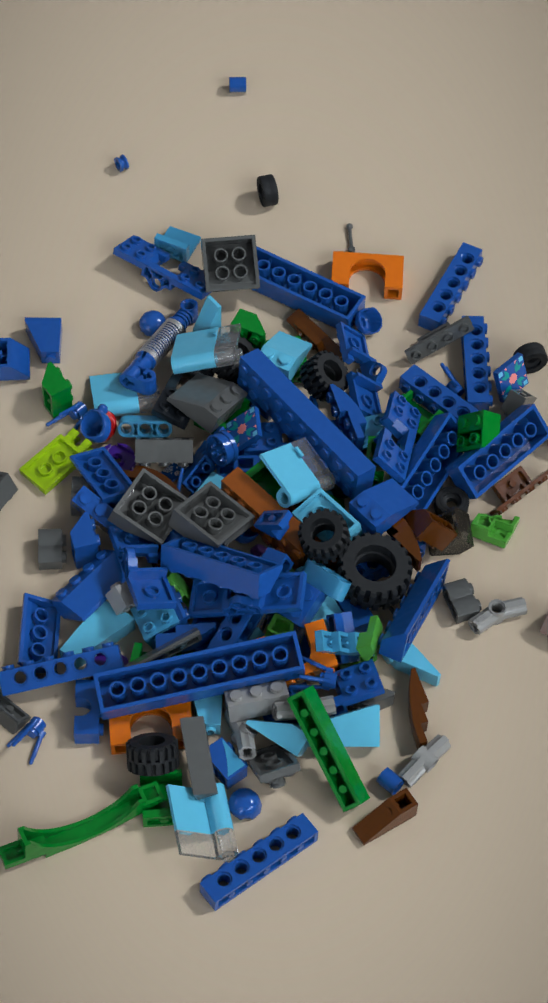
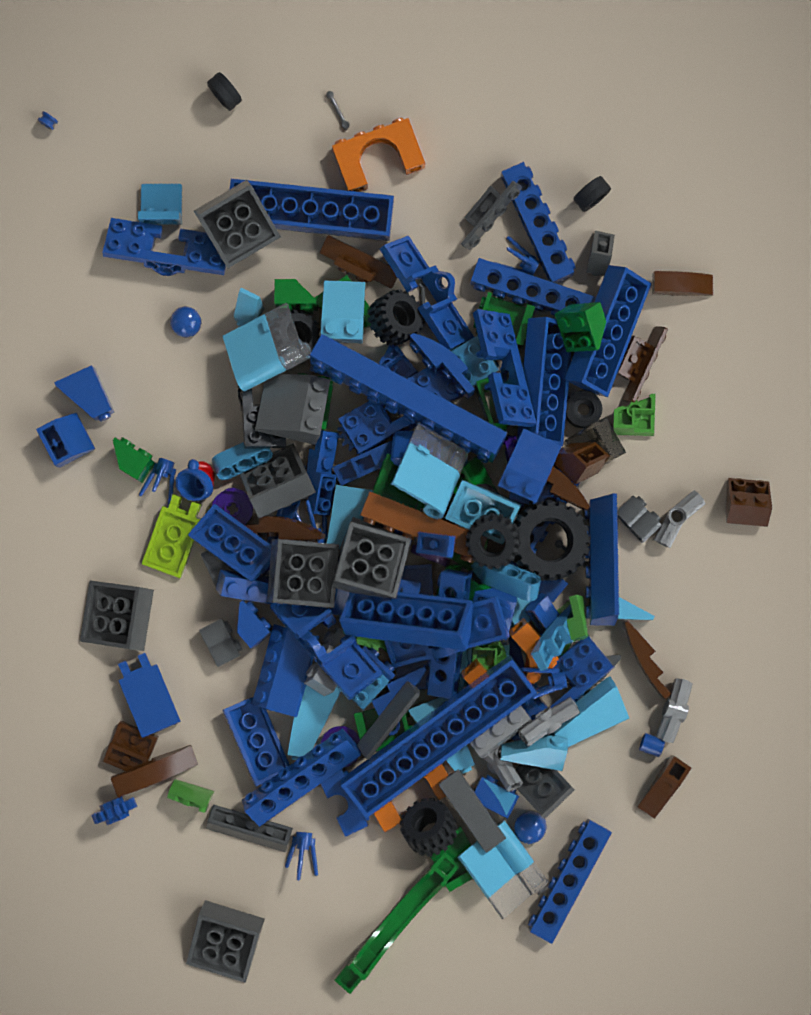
camera: 20 degrees left, 30 degrees up
medium azure door [89,369,160,416] -> none
blue piece [119,299,198,396] -> none
blue wheel [206,430,239,467] -> none
tile [226,405,262,452] -> none
green brick [287,685,370,812] -> none
blue hair [355,307,382,335] -> none
blue brick [418,242,484,331] -> none
tile [493,352,529,403] -> none

